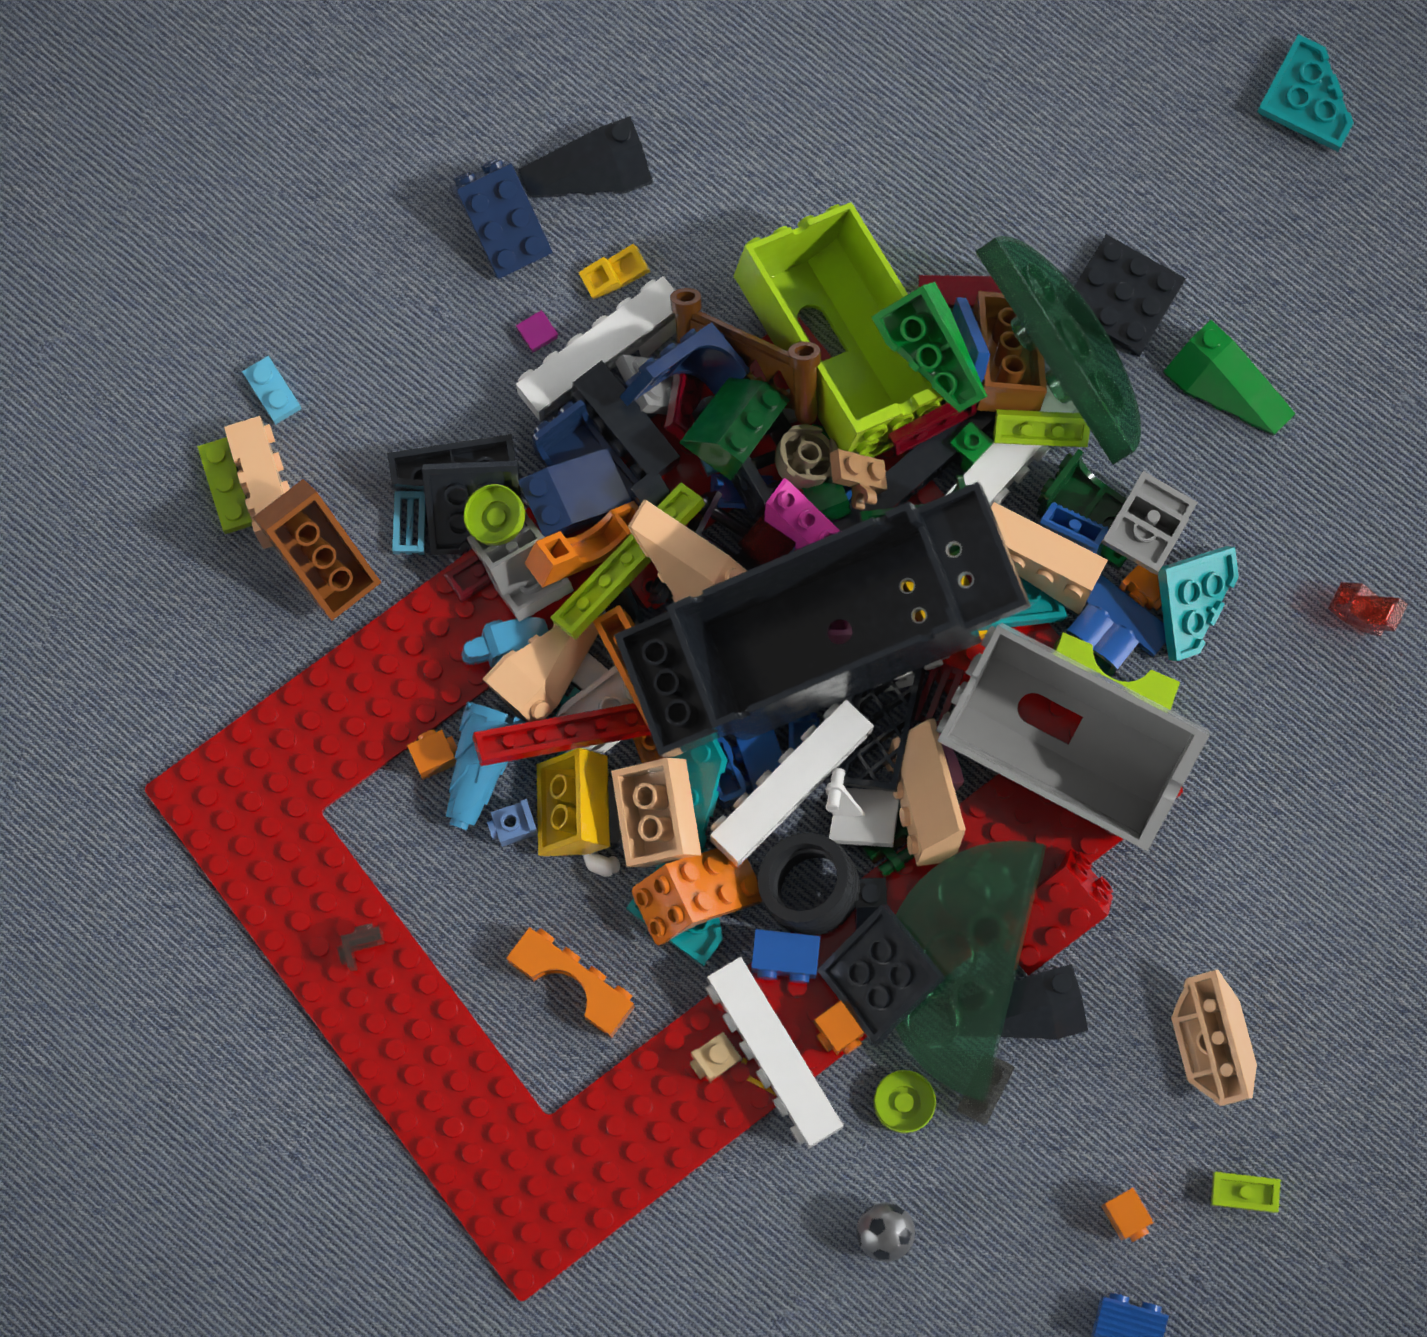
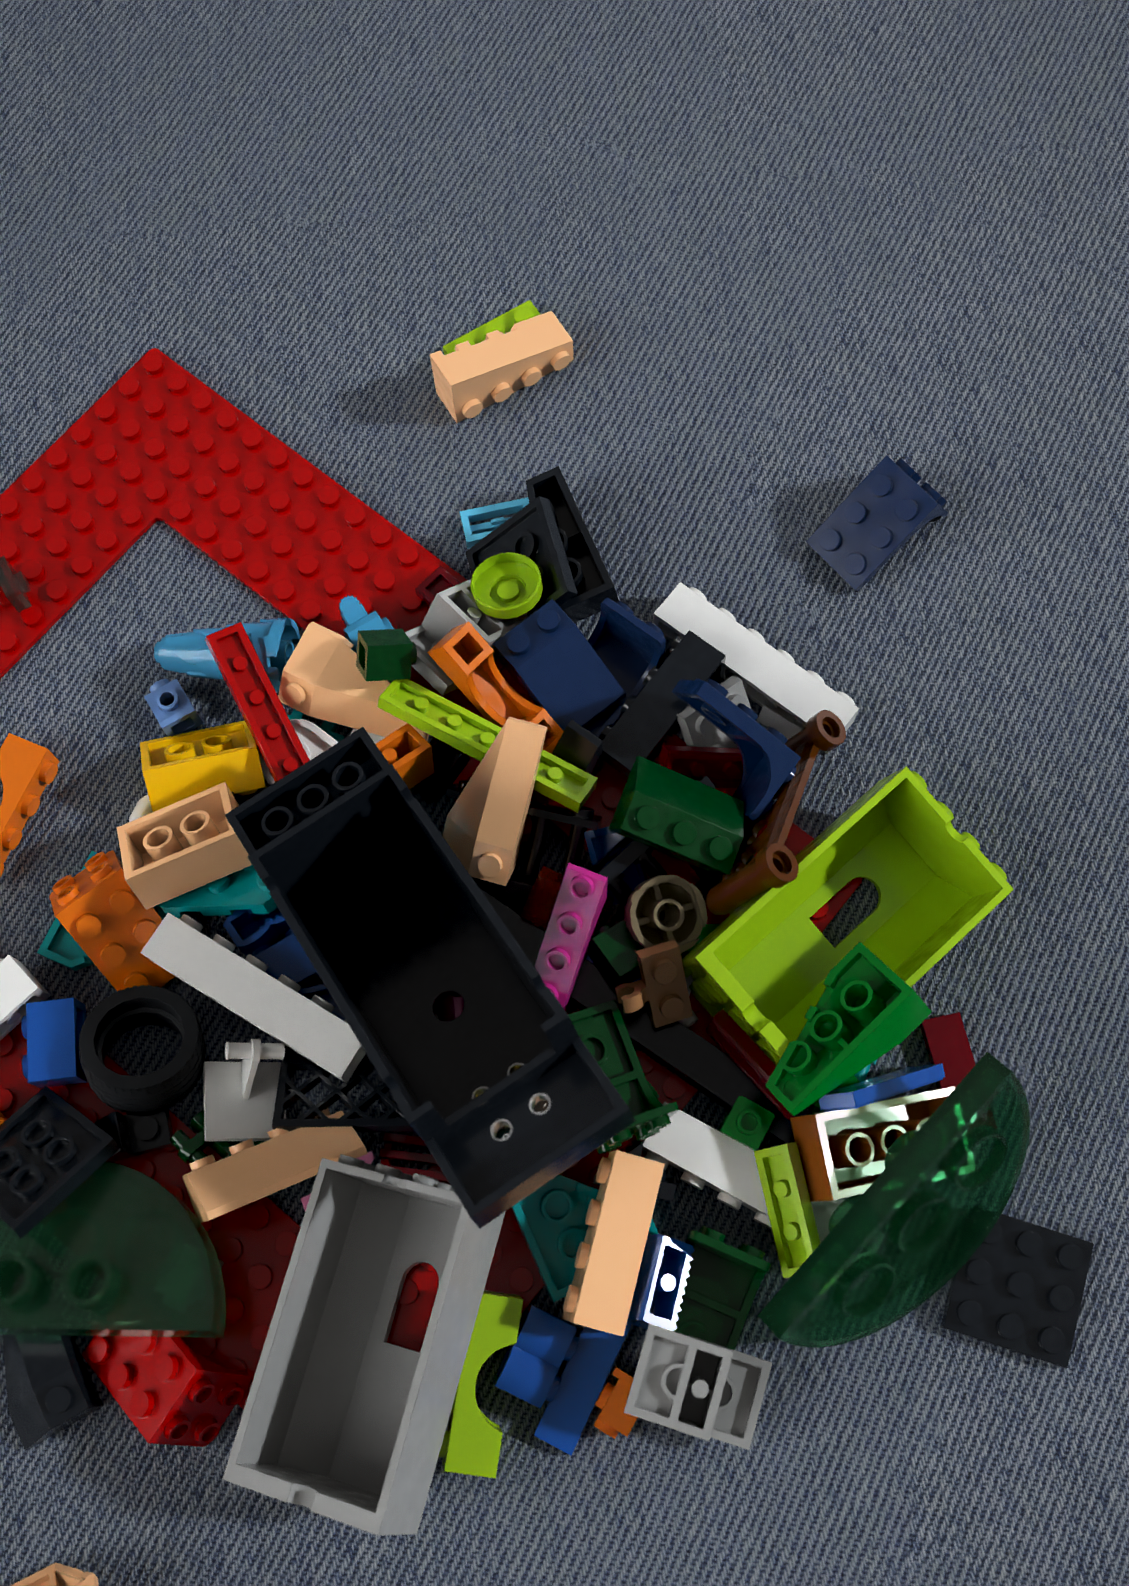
camera: 80 degrees right, 5 degrees down
medium azure plate [242,356,302,425] -> none
dark orange brick [252,479,382,621] -> none
orange brick [407,729,457,780] -> none
magenta tile [516,310,559,353] -> none
black wedge [518,116,653,198] -> none
yellow slope [578,243,651,299] -> none
teal plate [1158,546,1239,661] -> none
green wedge [1163,320,1296,436] -> none
none -> dark green brick [356,629,417,681]

